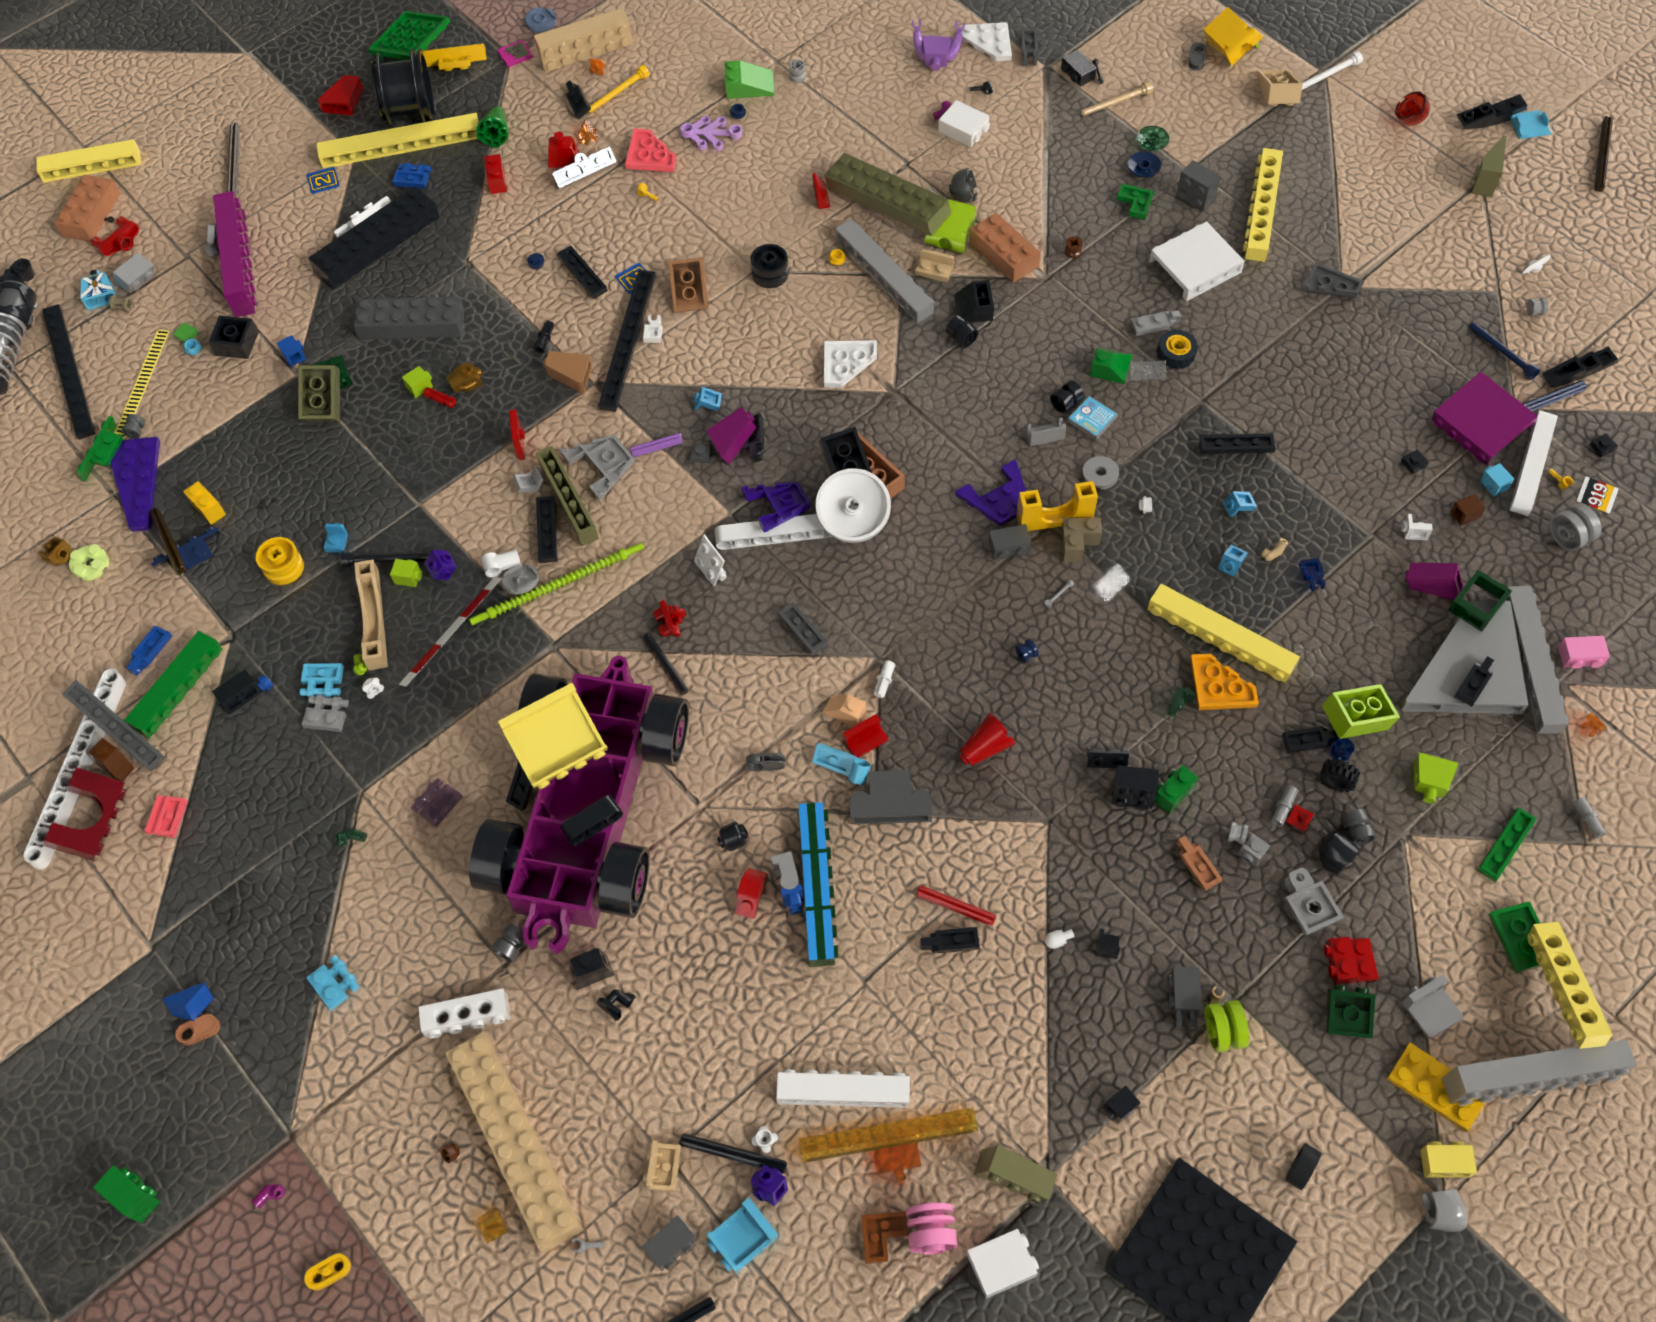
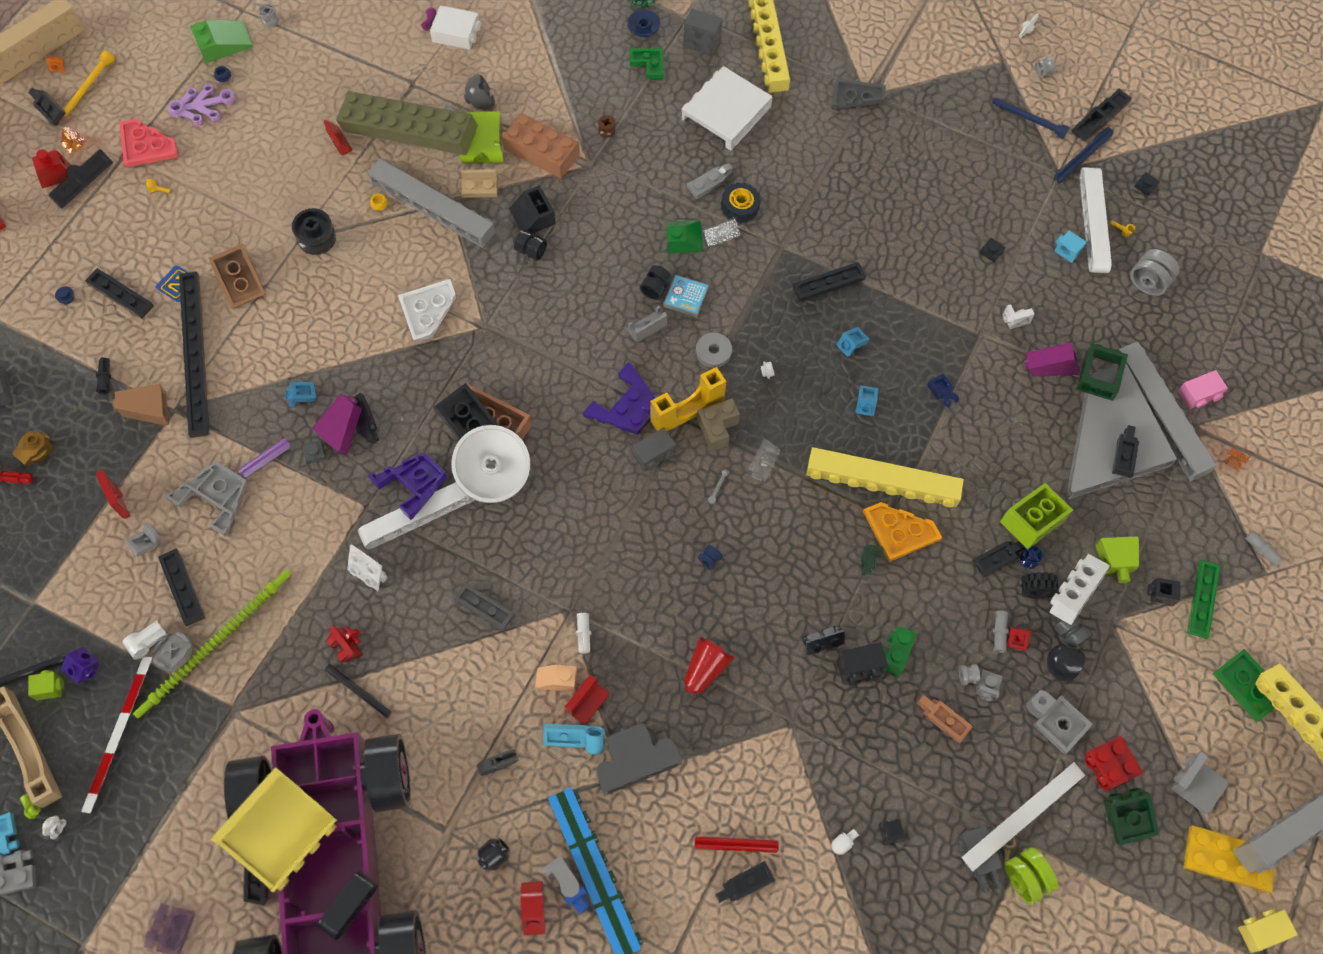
camera: 25 degrees left, 5 degrees up
olive brick [536,446,599,546] -> none
white plate [643,315,663,343] -> none
tan arm [1261,538,1288,561] -> none
magenta panel [1432,372,1538,466] -> none
reddish brown brick [1450,494,1486,526] -> none
sticker [1577,477,1619,513] -> none
none -> white sticker [961,762,1085,872]
none -> white brick [1049,554,1110,625]
none -> black brick [1147,578,1181,606]

